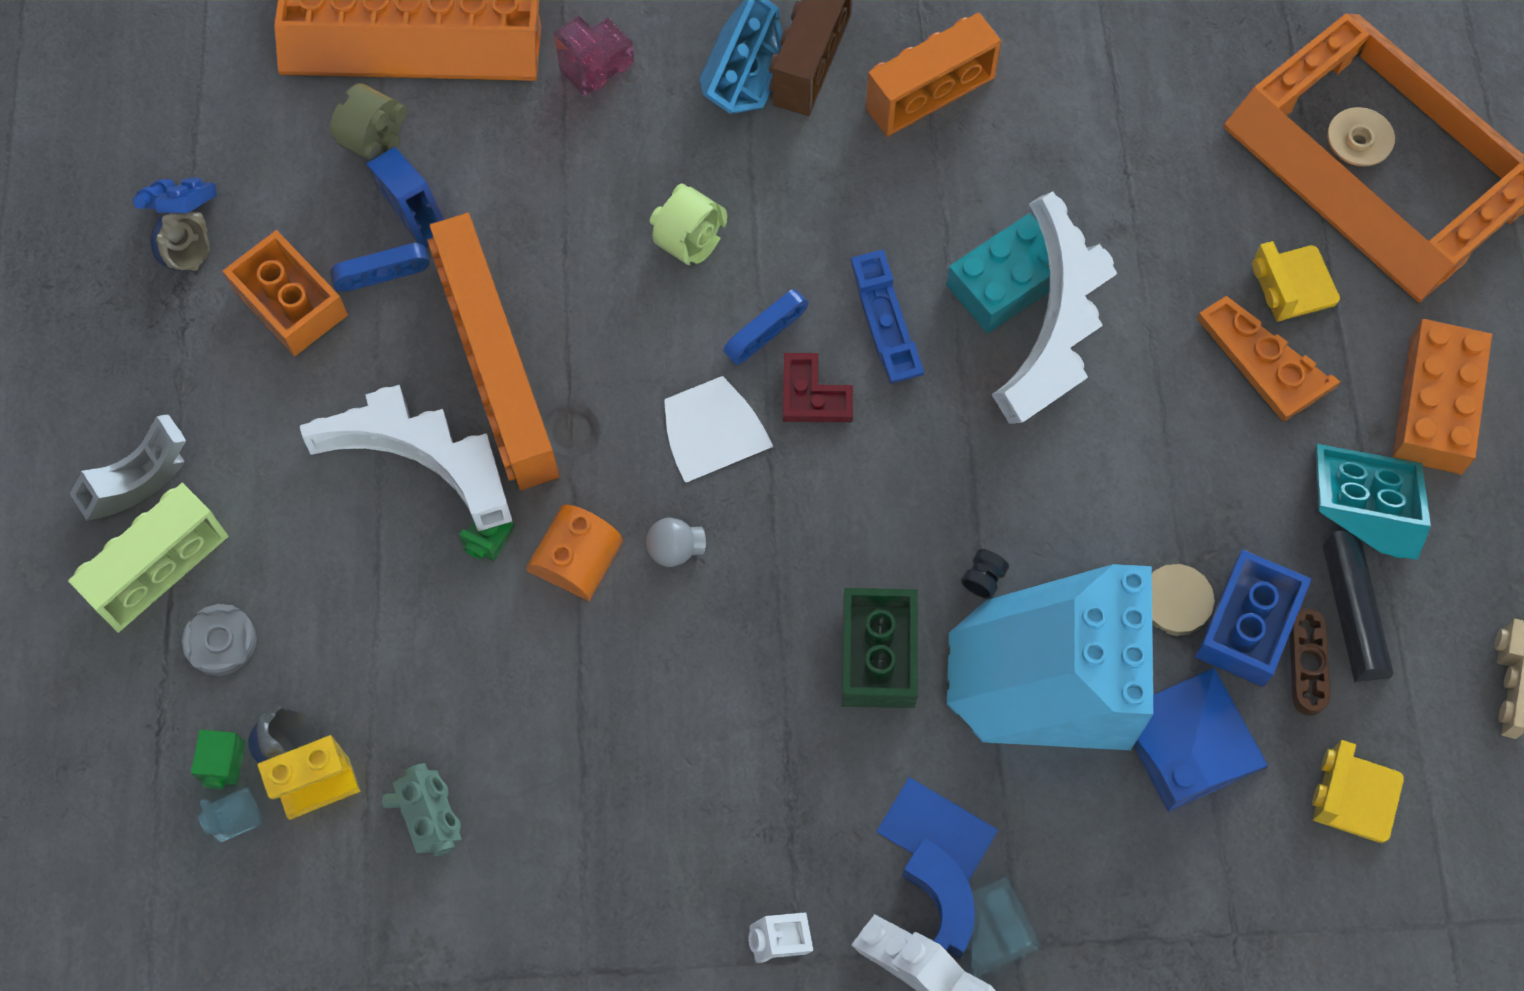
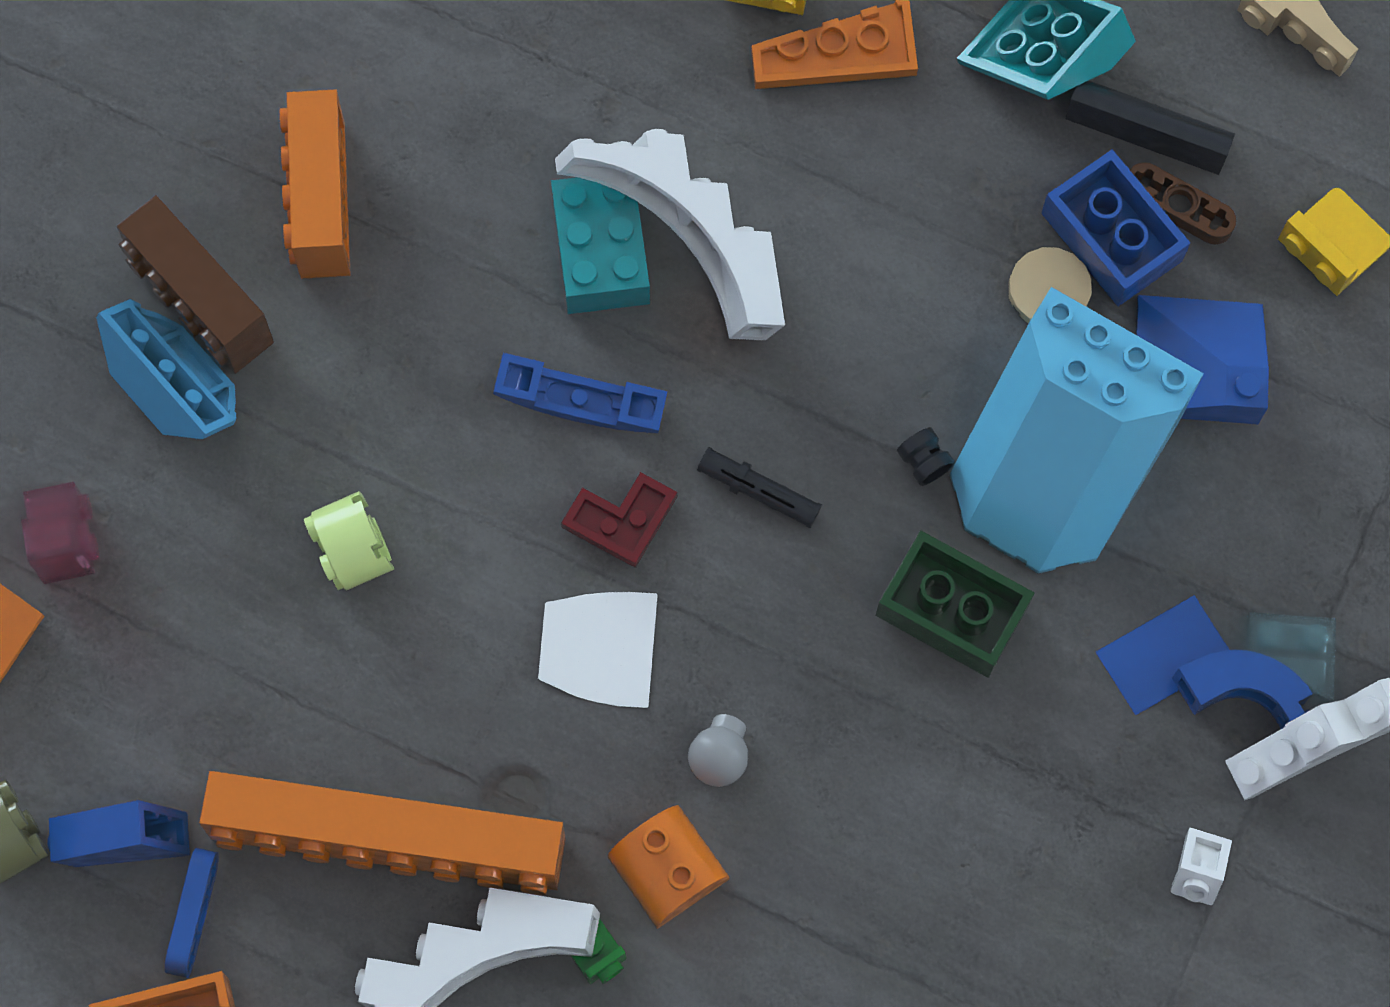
camera: 65 degrees left, 5 degrees up
blue beam [723,289,809,365] -> none
none -> black pin [697,447,822,528]

